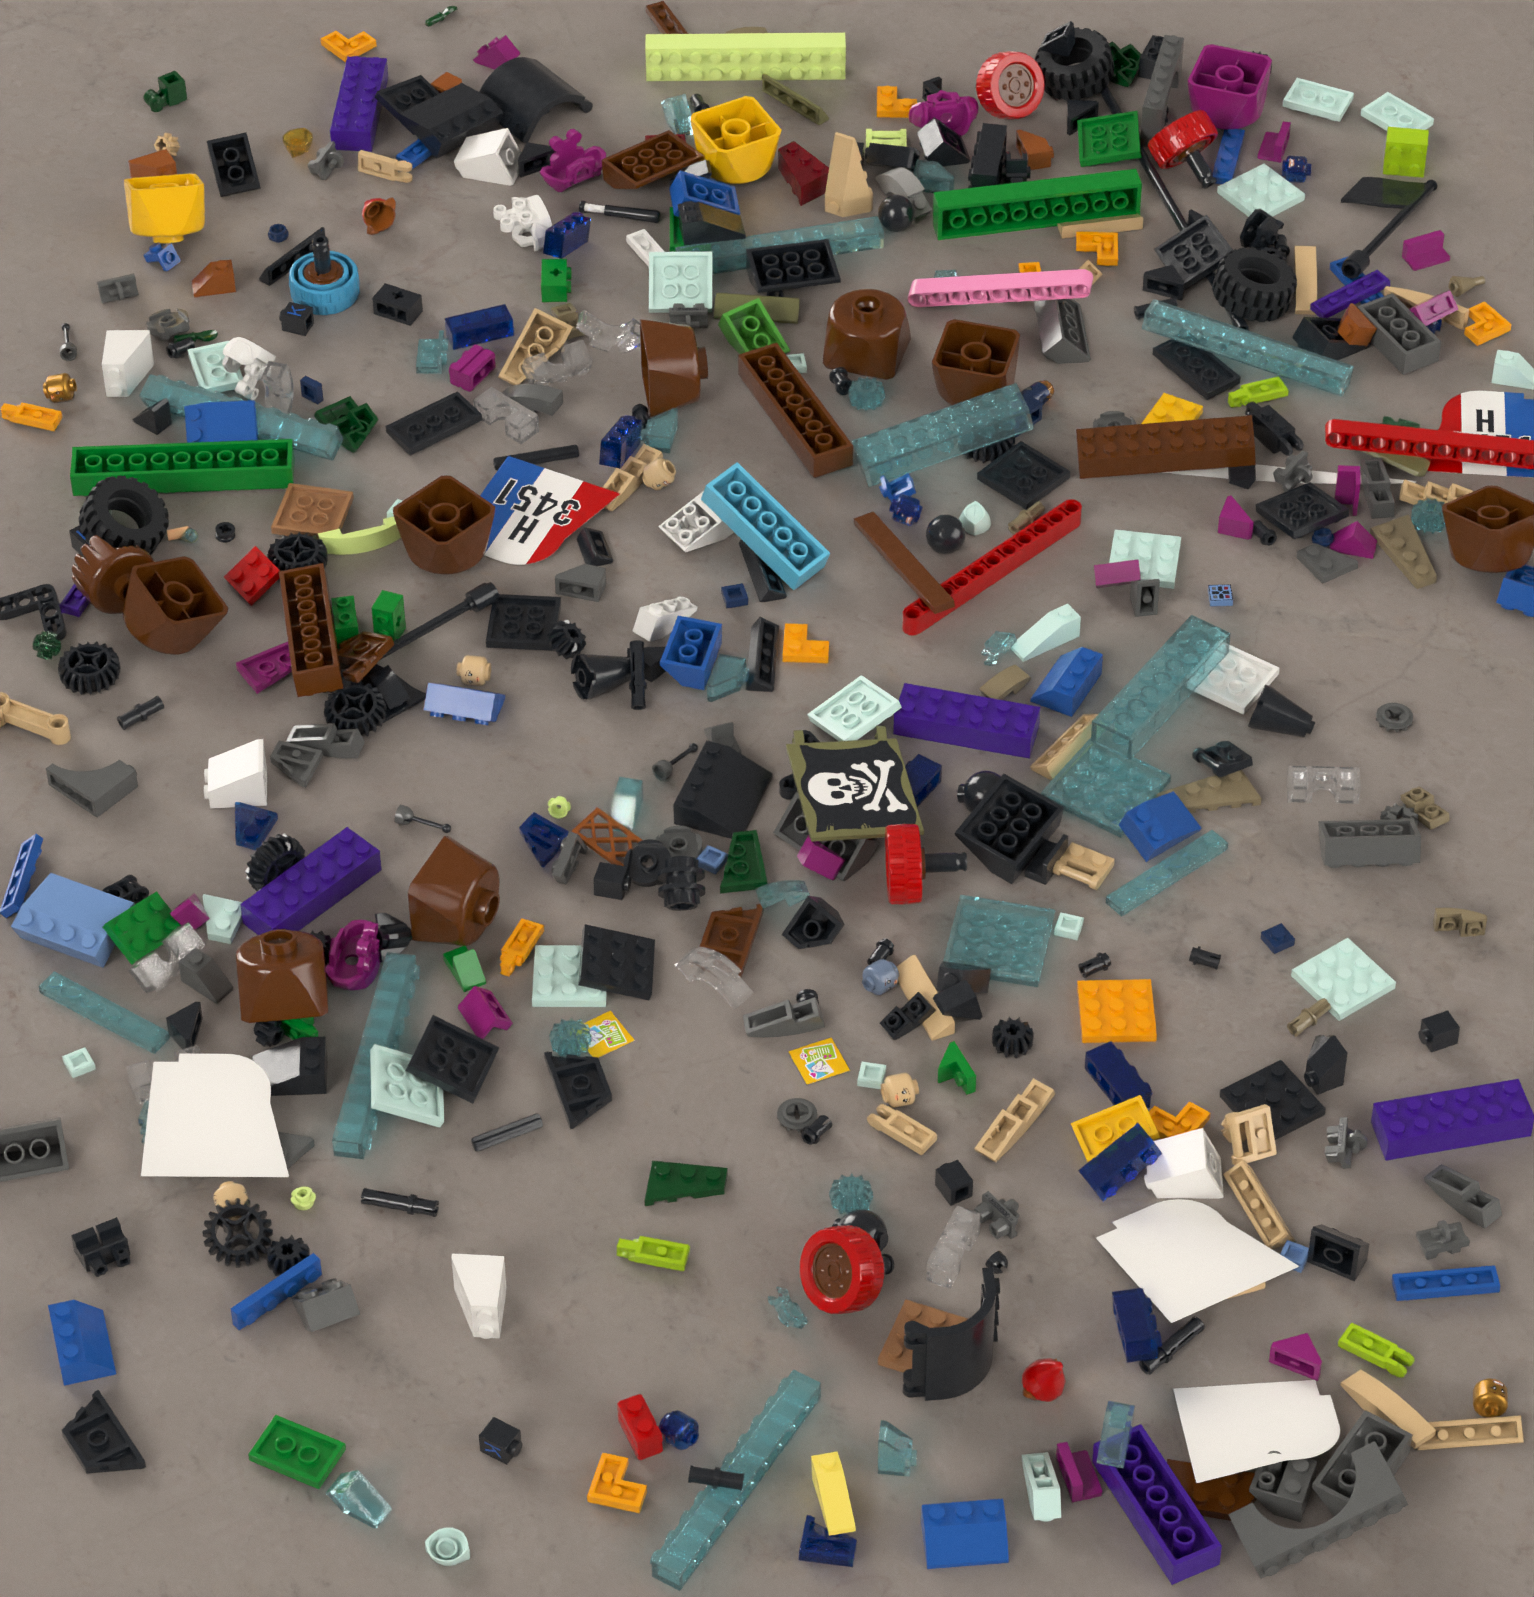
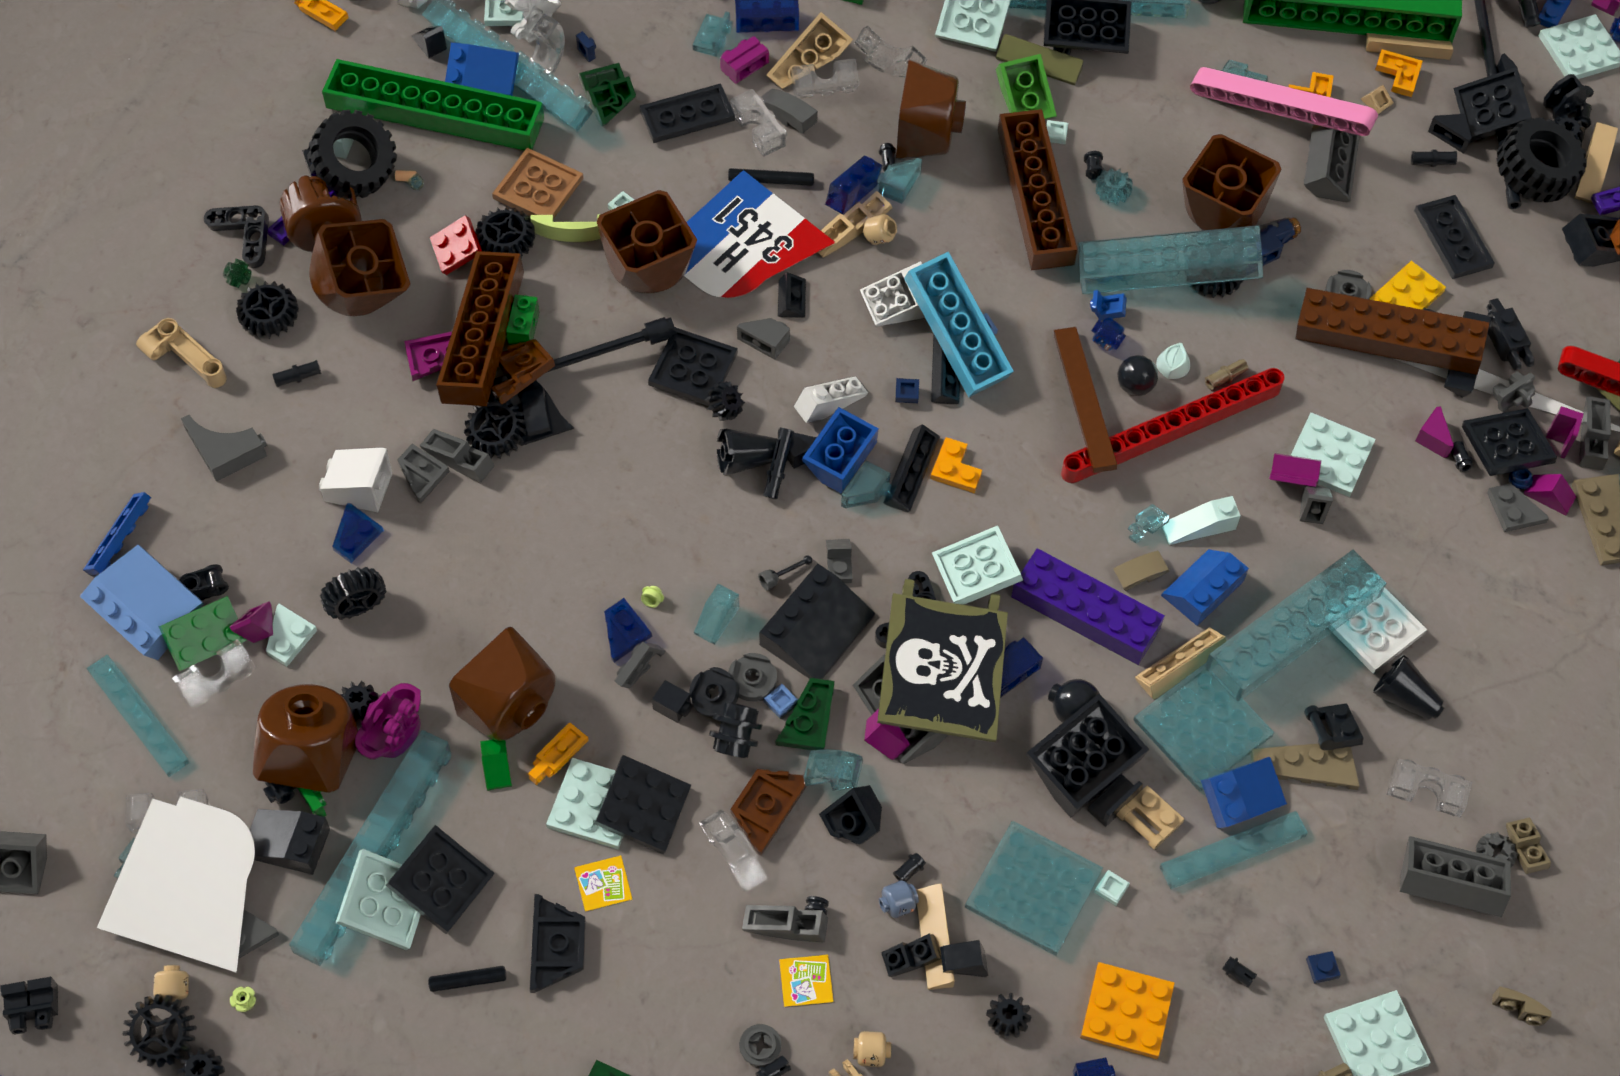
camera: 15 degrees right, 15 degrees up
light aqua tile [62,1047,96,1078] -> none
black slope [166,1002,203,1054] -> none
dark grey slope [178,948,234,1004] -> none
black bush [215,522,235,543] -> none
dark purple brick [240,827,382,935] -> none
black pin [361,1188,439,1217] -> none
green brick [371,590,406,641] -> none
black brick [375,913,412,962] -> none
hinge [394,804,451,833] -> none
slope [424,683,505,725] -> none
tan head [457,655,491,686] -> none
magenta panel [458,986,513,1039] -> none
clear light blue gear [549,1017,592,1057] -> none
dark tan slope [551,303,587,340] -> none
dark orange window [571,807,642,866] -> none
dark grey hips [669,303,708,328] -> none
reddish brown piece [823,289,911,380] -> none
light aqua tile [857,1062,886,1089] -> none
red wheel [885,824,967,905] -> none
black slope [936,961,991,994] -> none
green slope [938,1041,976,1095] -> none
black plate [977,441,1070,510] -> none
black pin [1078,952,1111,978] -> none
clear light blue brick [1142,299,1354,397] -> none
medium blue tile [1208,584,1233,606] -> none
lime hinge [1227,376,1289,408] -> none
dark grey gear [1376,703,1413,733] -> none

